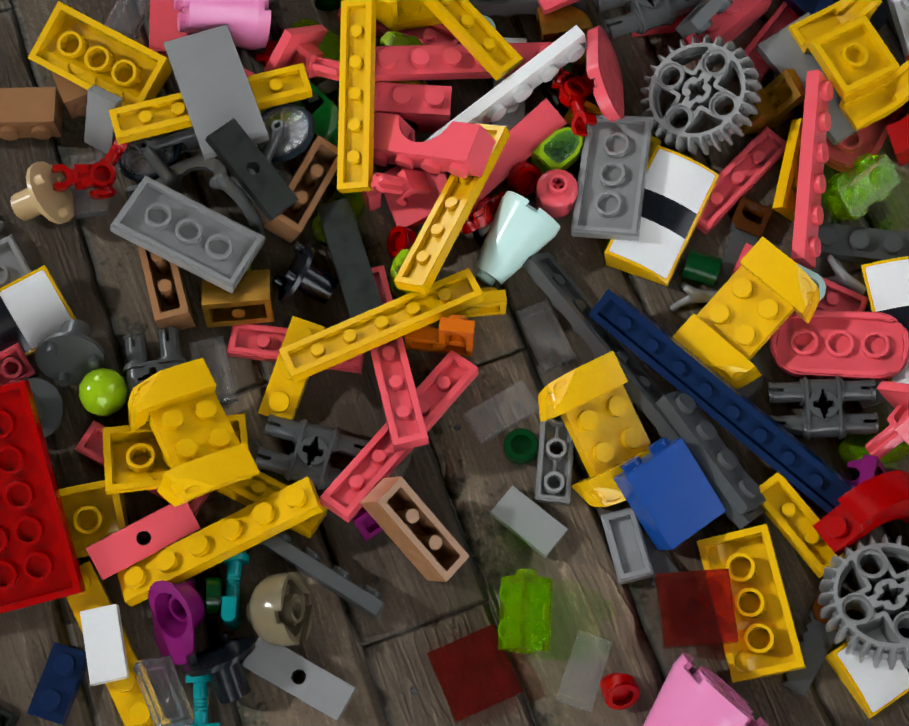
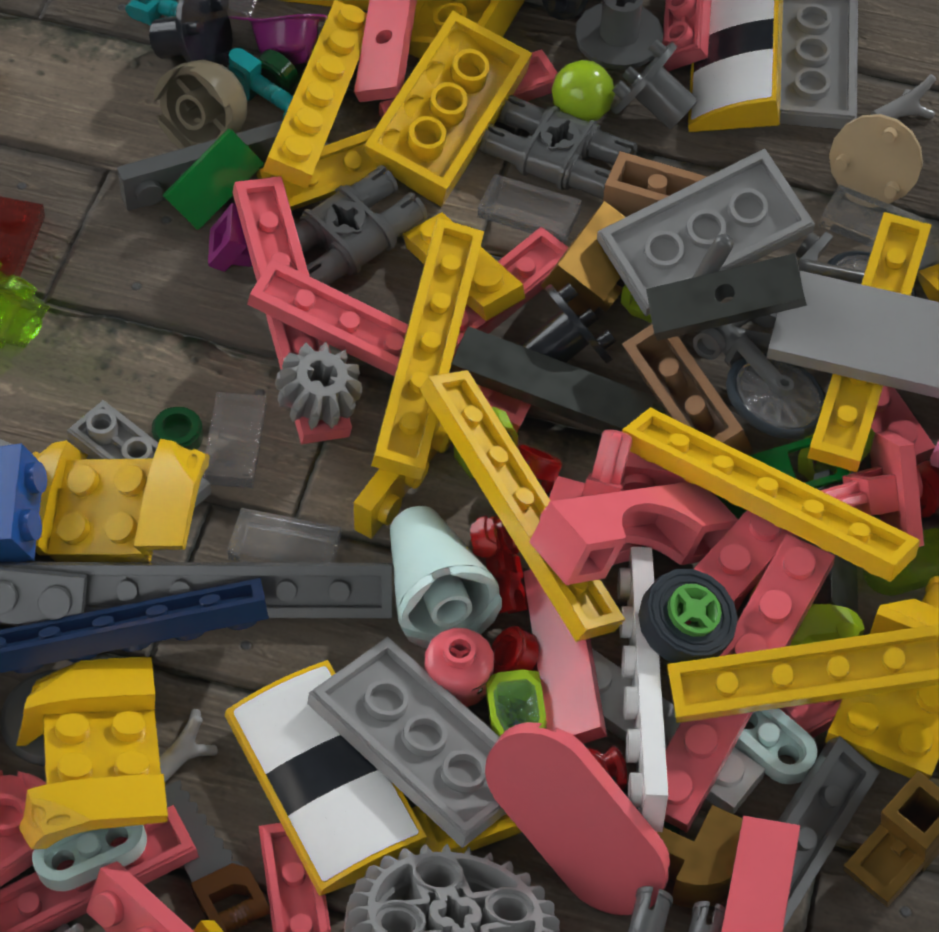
camera: 125 degrees right, 15 degrees down
red piece [51,139,130,200] -> none
yellow piece [128,358,260,507] -> none
light grey tile [242,637,356,722] -> none
medium nougat brick [360,476,470,582] -> none
orange plate [404,314,475,357] -> none
light grey tile [490,485,568,558] -> none
dark green beam [681,249,723,287] -> none
none -> green tile [162,128,264,230]
none -> light grey gear [275,341,363,430]
none -> black wheel [638,569,738,663]

